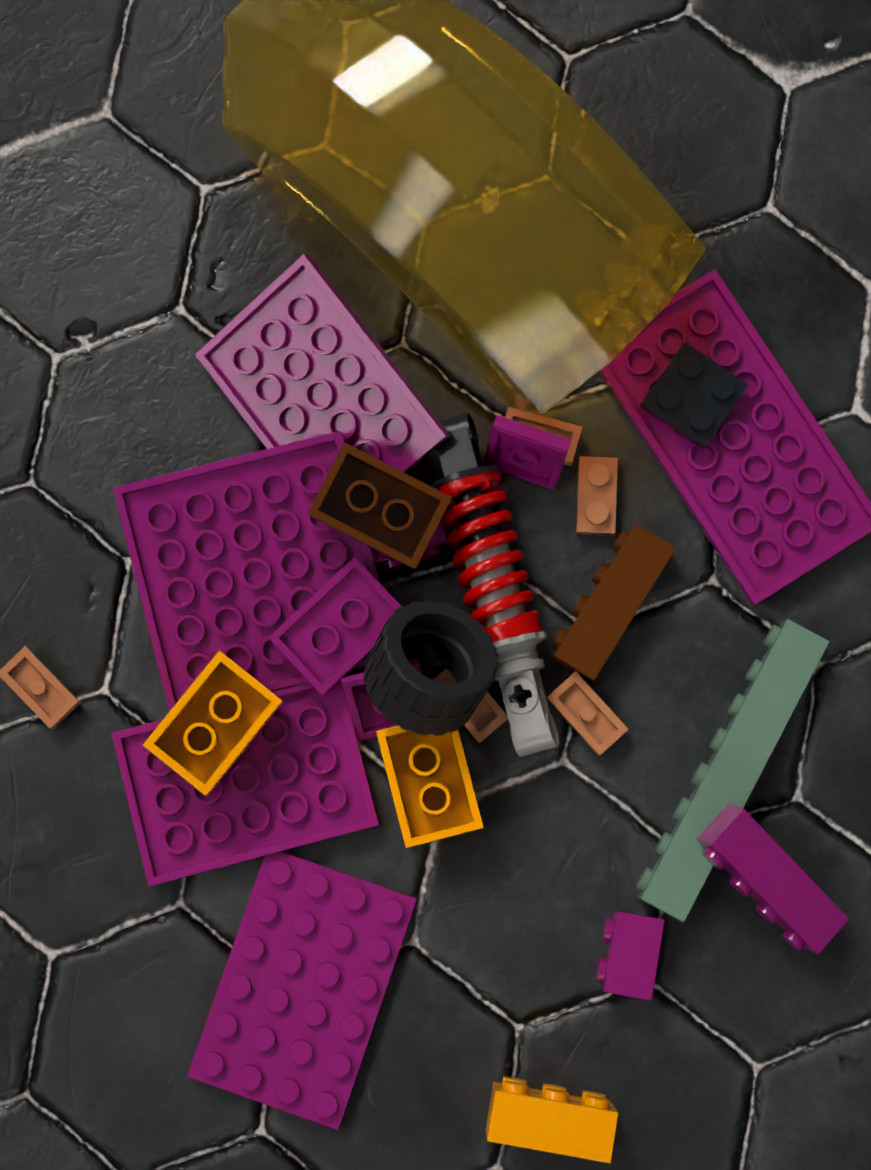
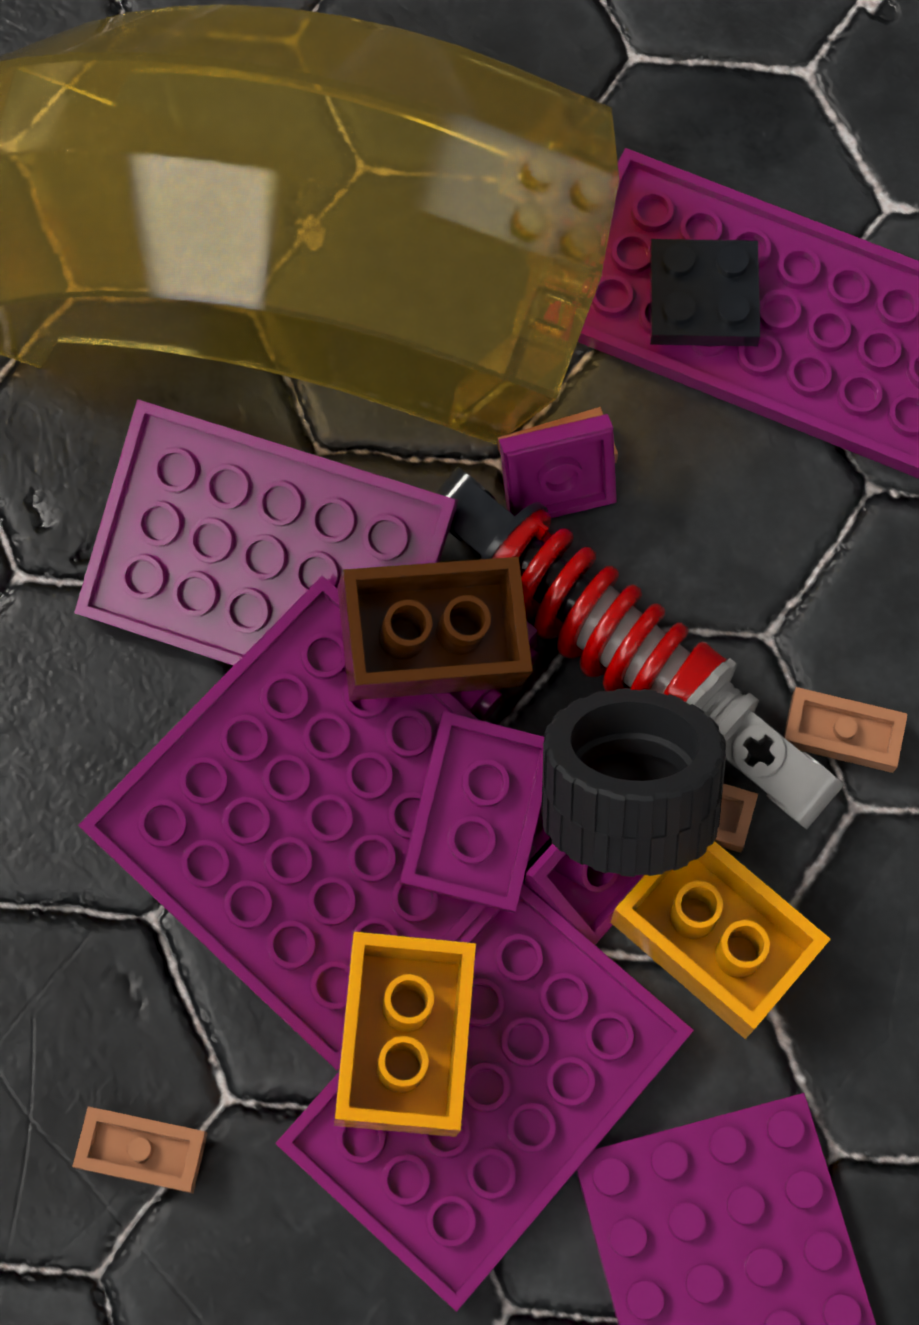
camera: 35 degrees left, 10 degrees down
reddish brown brick [550,524,676,684] -> none
nougat plate [576,456,618,536] -> none

